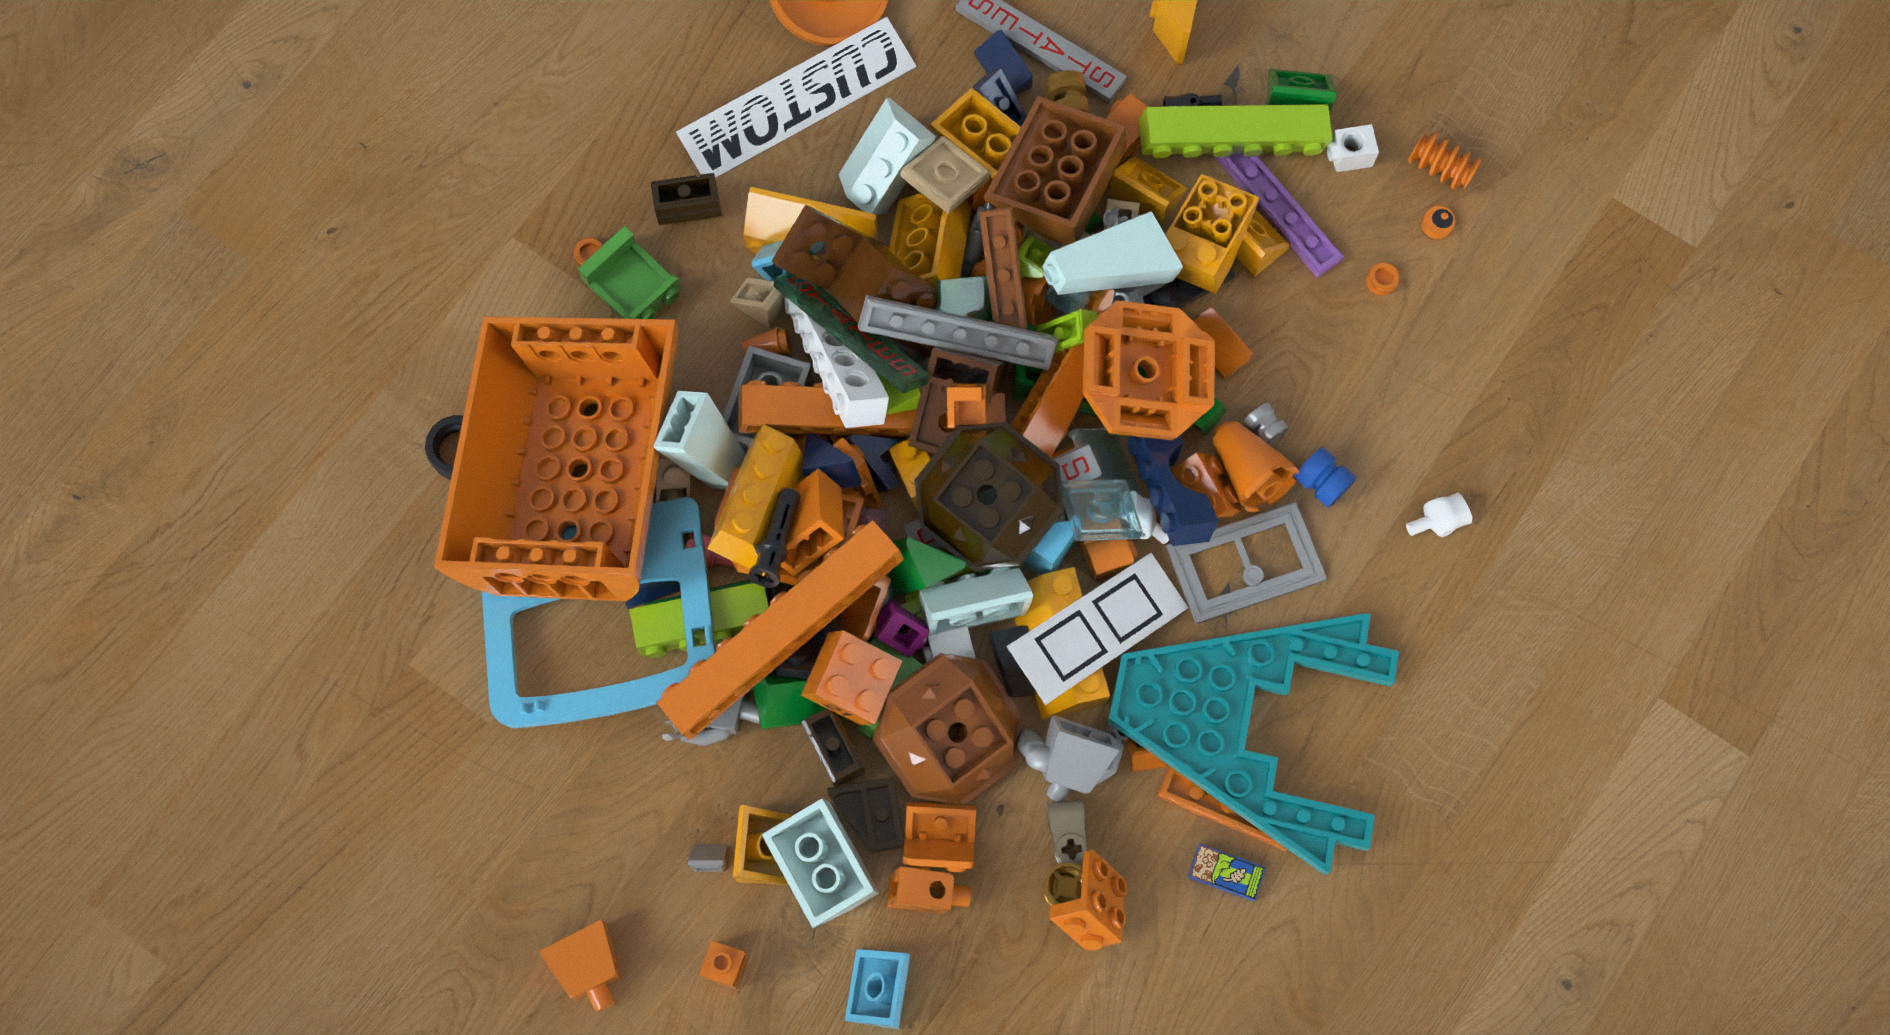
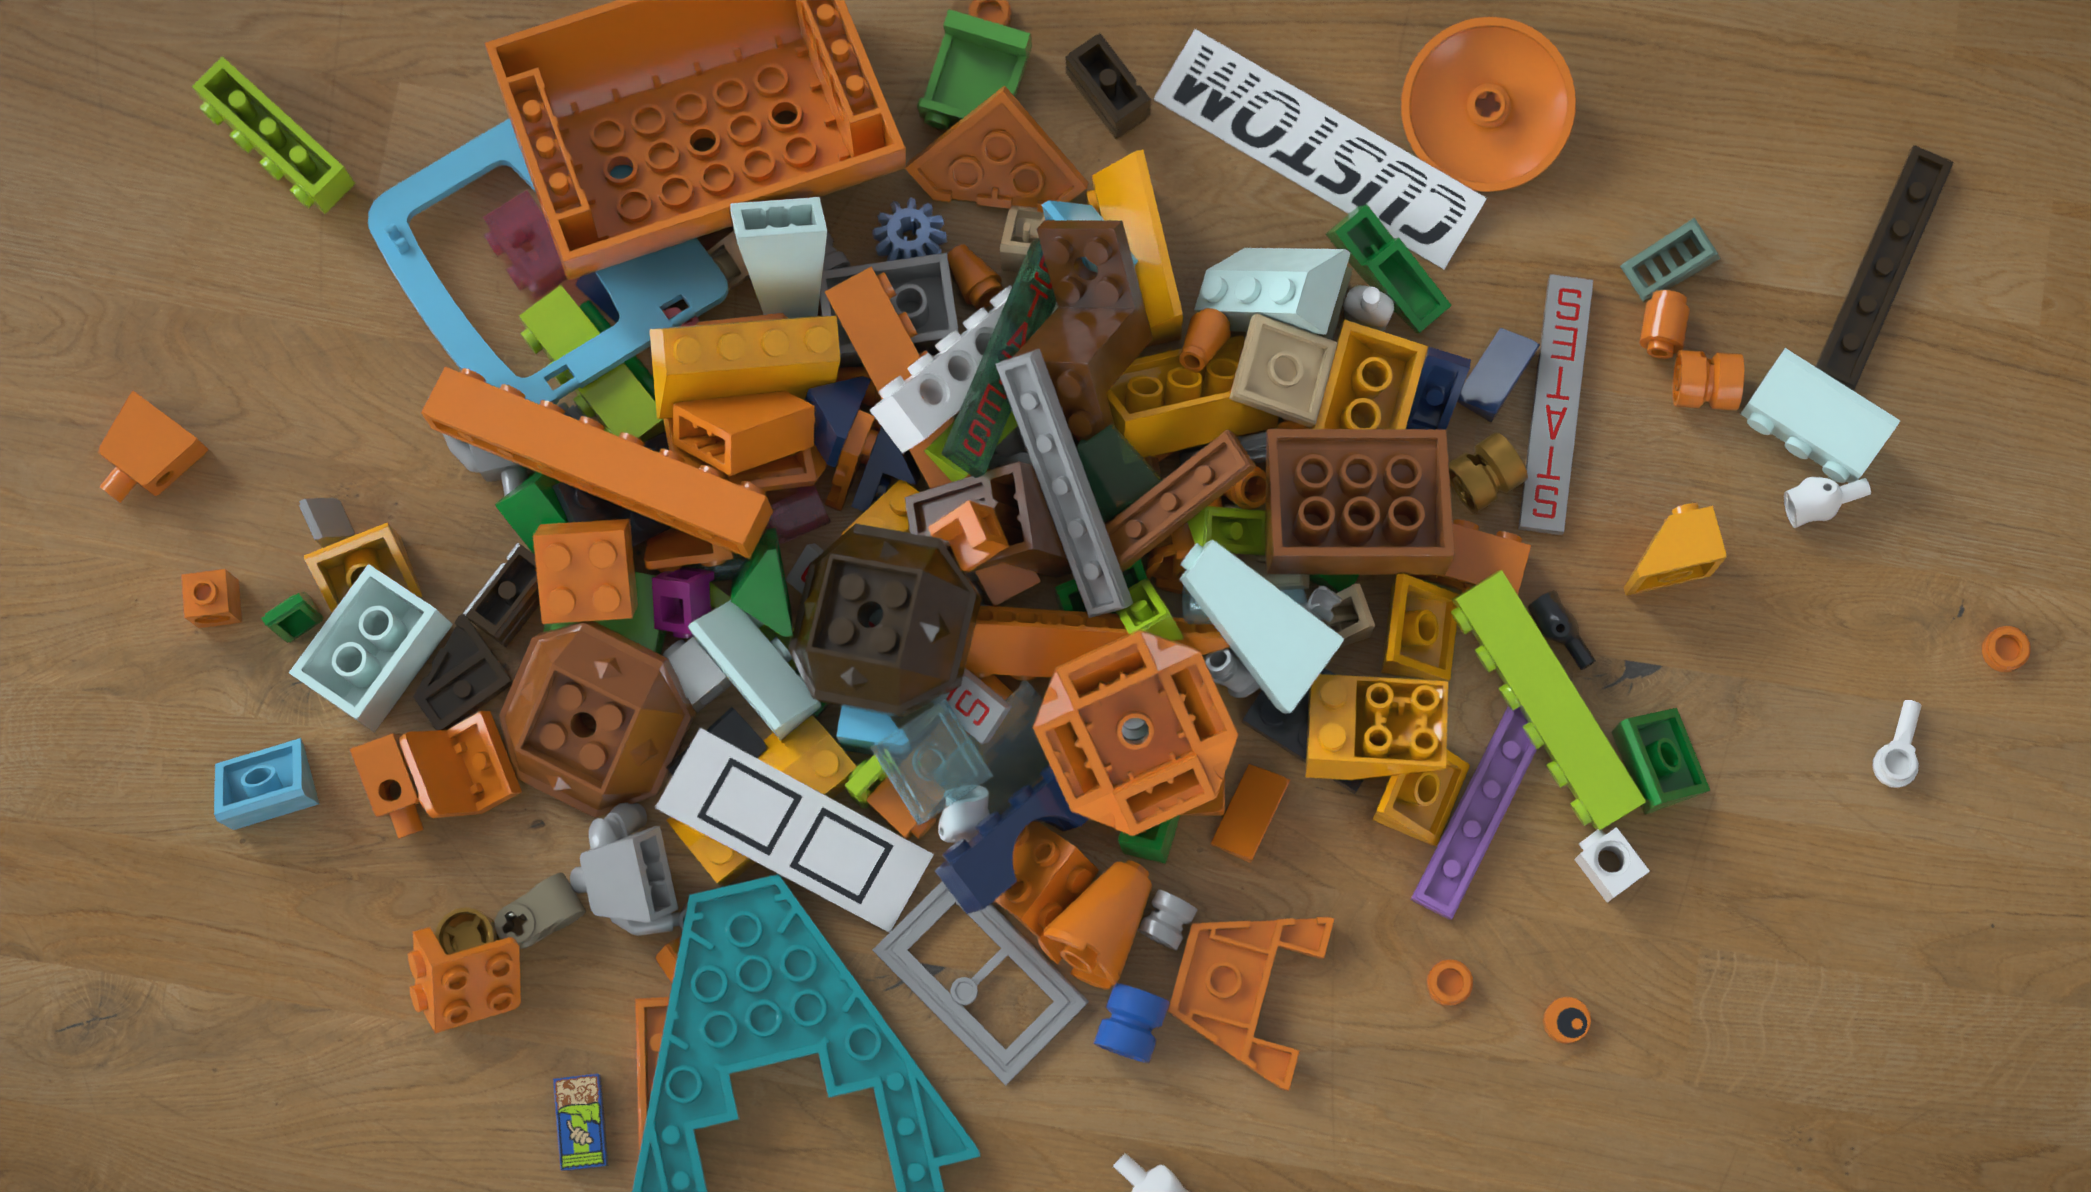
camera: 70 degrees right, 5 degrees up
black pin [748,488,801,588] -> none
orange piece [1408,131,1482,194] -> none
none -> lime brick [192,56,355,214]
none -> green slope [261,592,324,643]
none -> clear pink brick [483,190,567,299]
none -> lime plate [845,752,891,809]
none -> light blue gear [873,197,947,261]
none -> orange plate [905,85,1088,212]
none -> orange wing [1168,917,1334,1091]
none -> orange cone [1179,308,1231,372]
none -> green slope [1326,205,1452,333]
none -> white piece [1343,285,1394,332]

